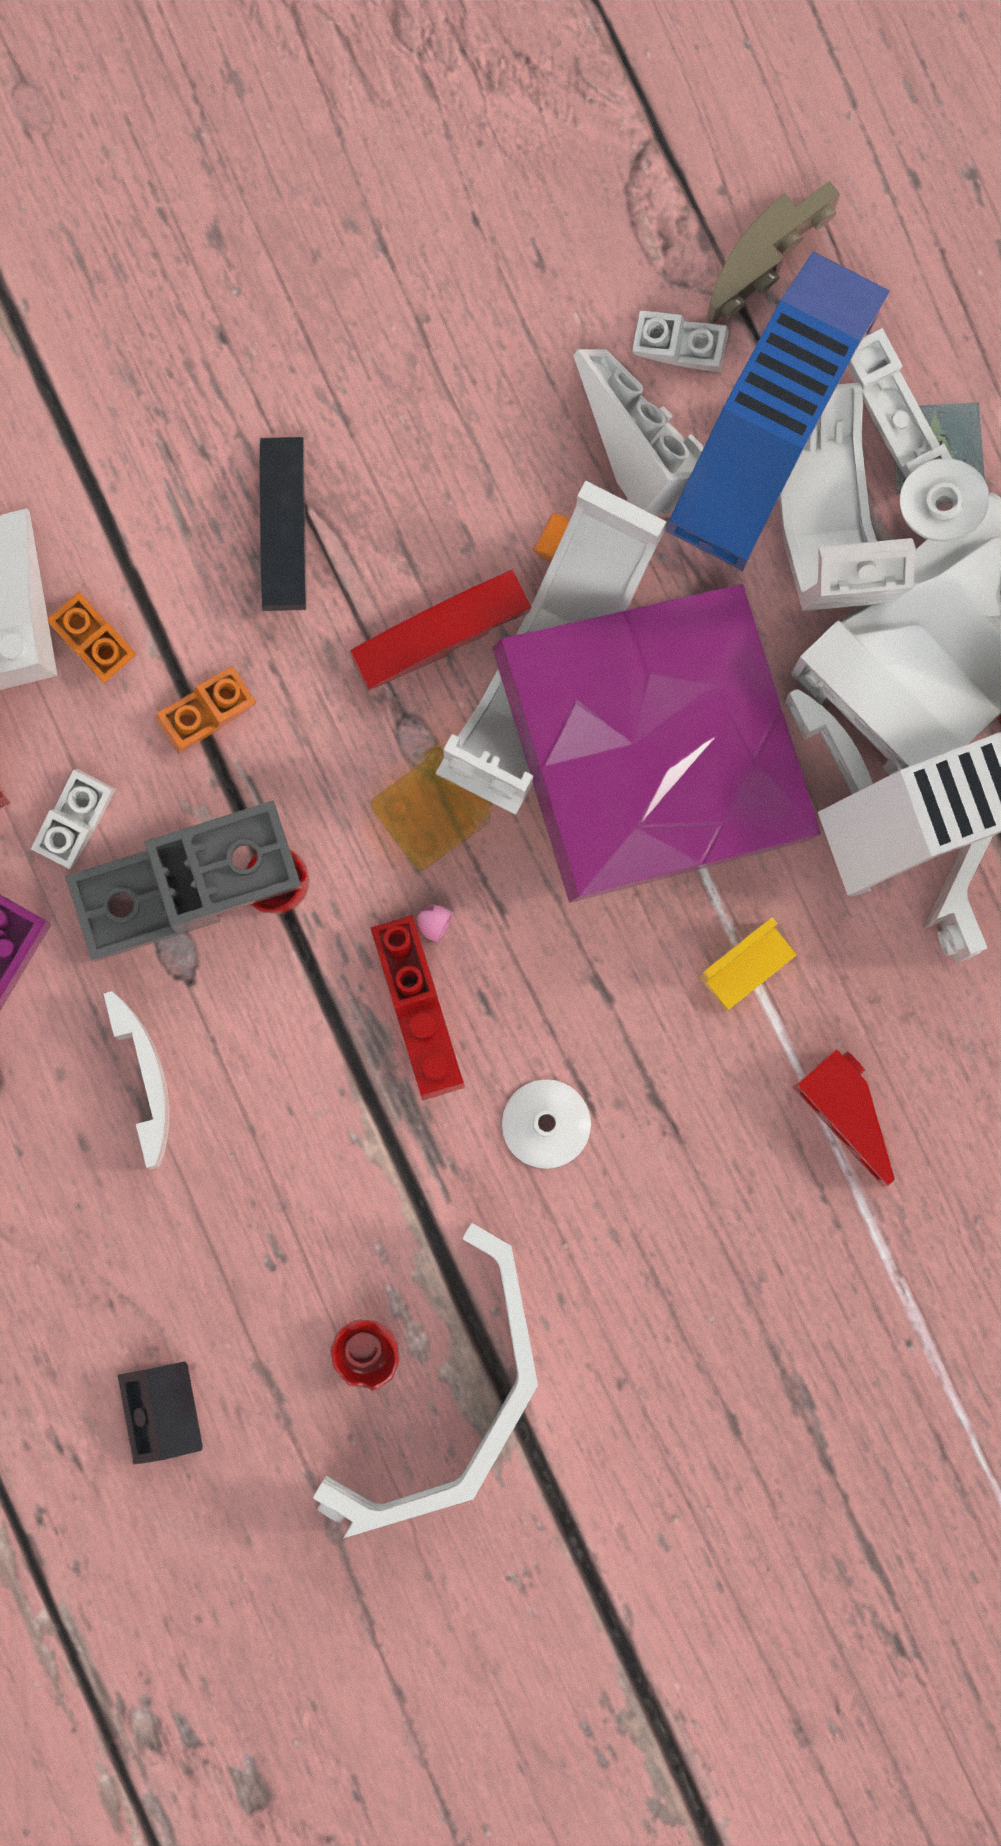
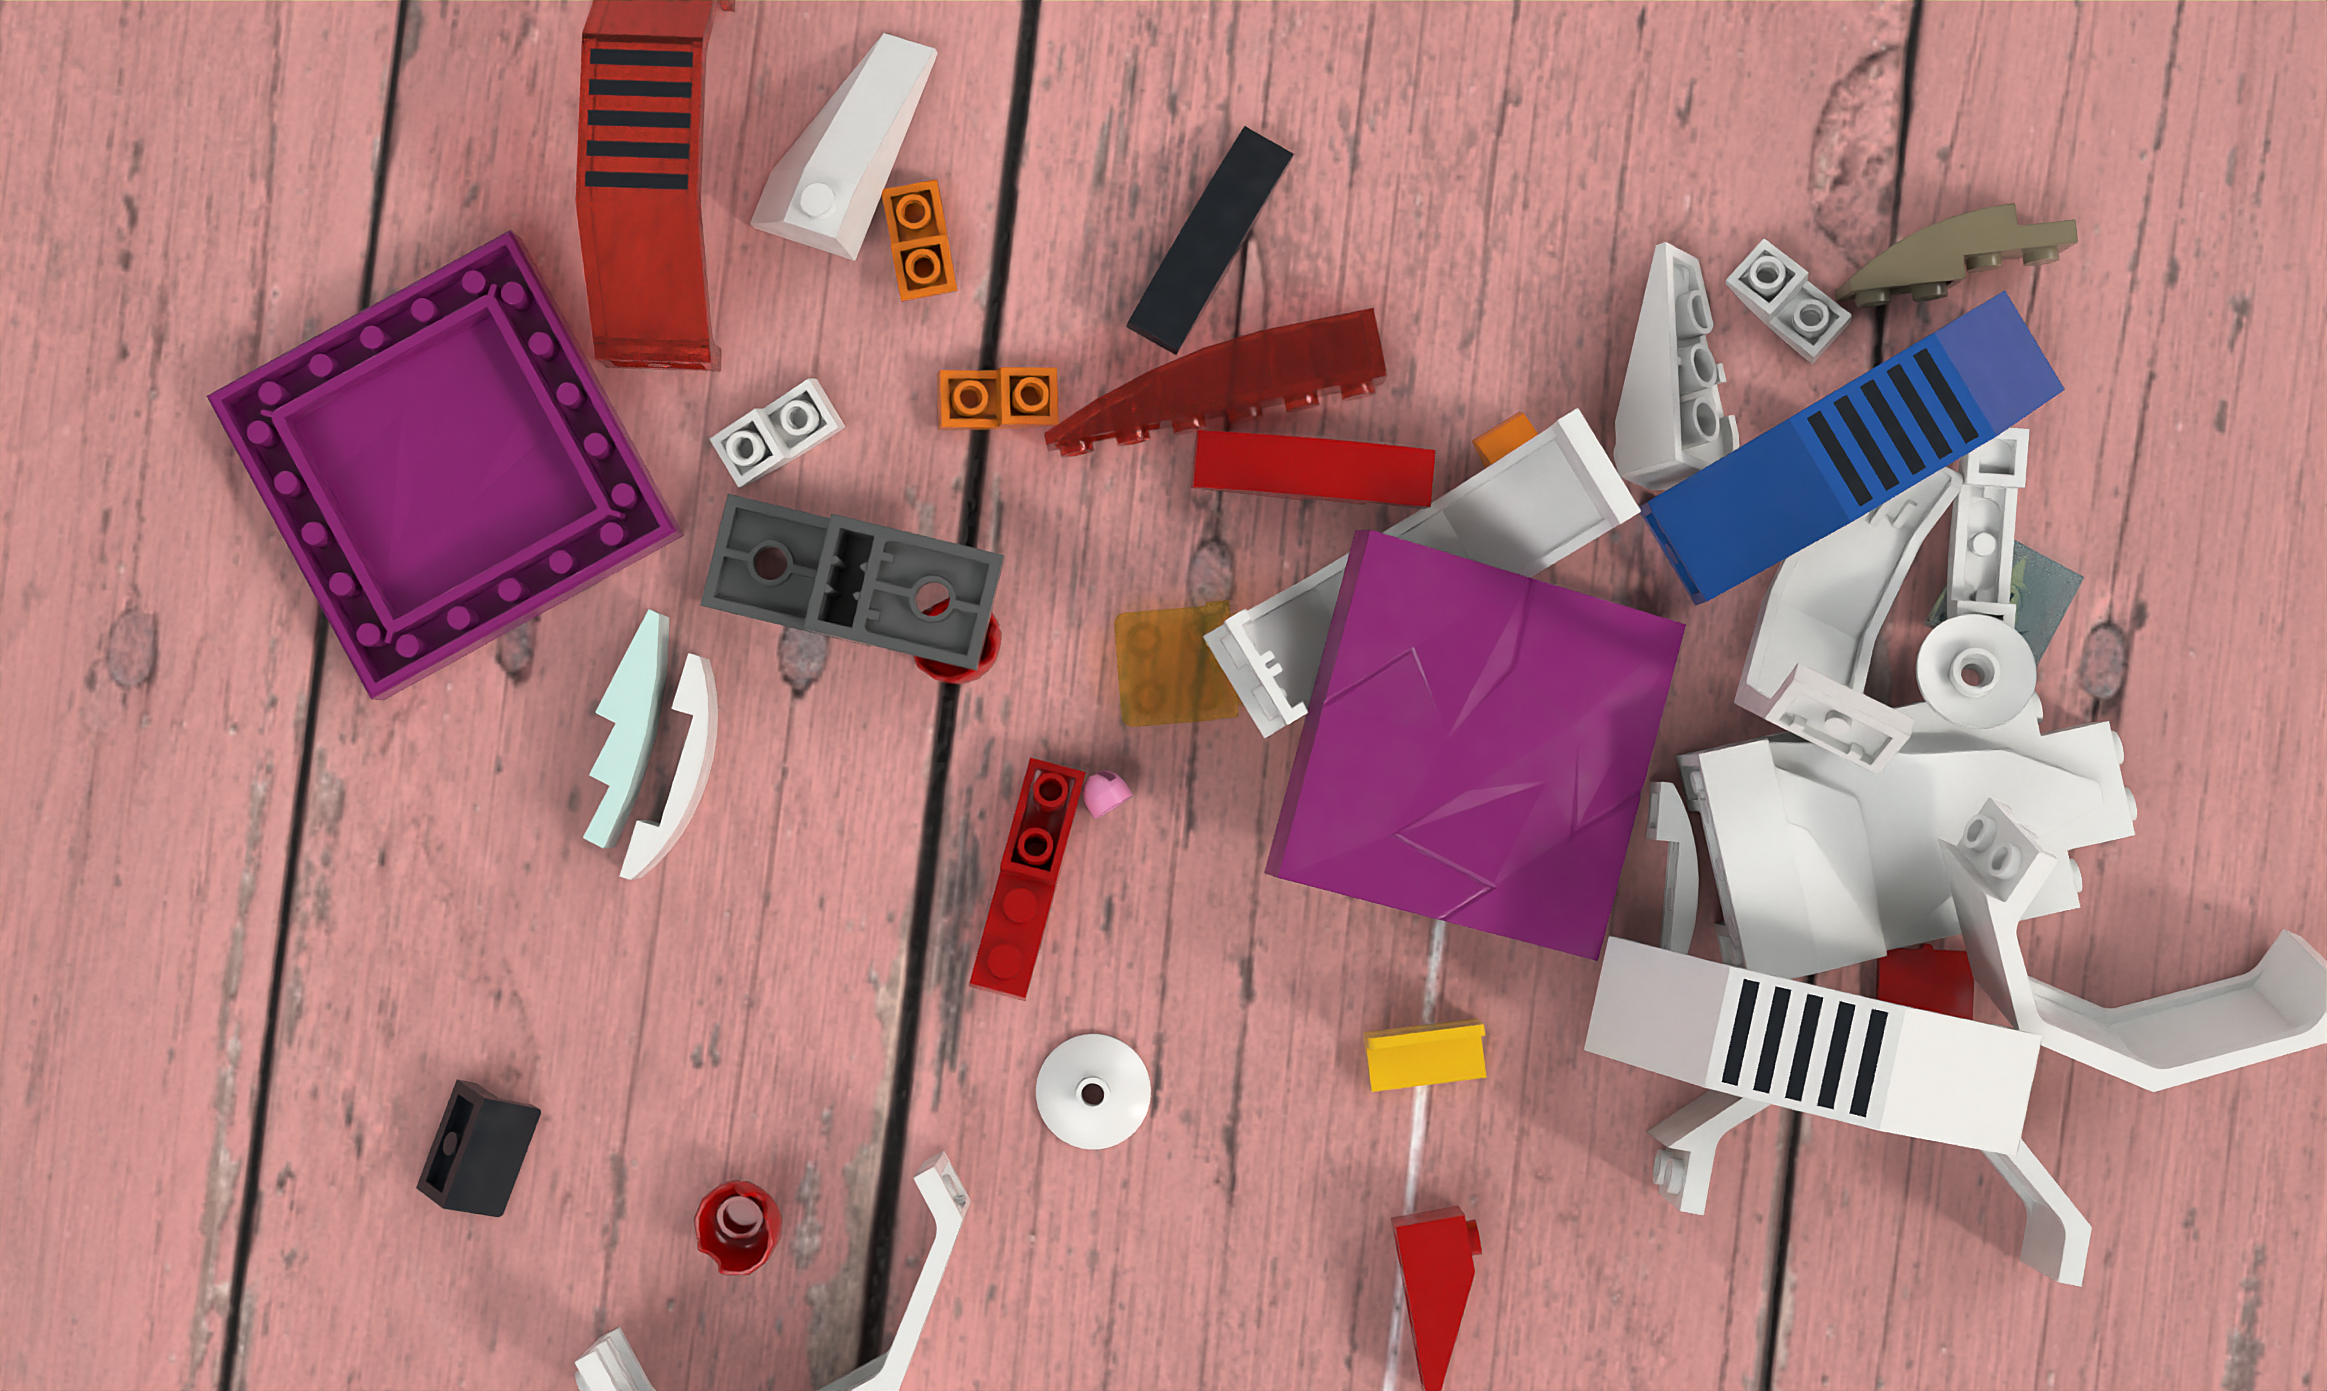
camera: 35 degrees right, 5 degrees up
none -> light aqua slope [583,609,670,849]
none -> clear red slope [1044,308,1388,458]

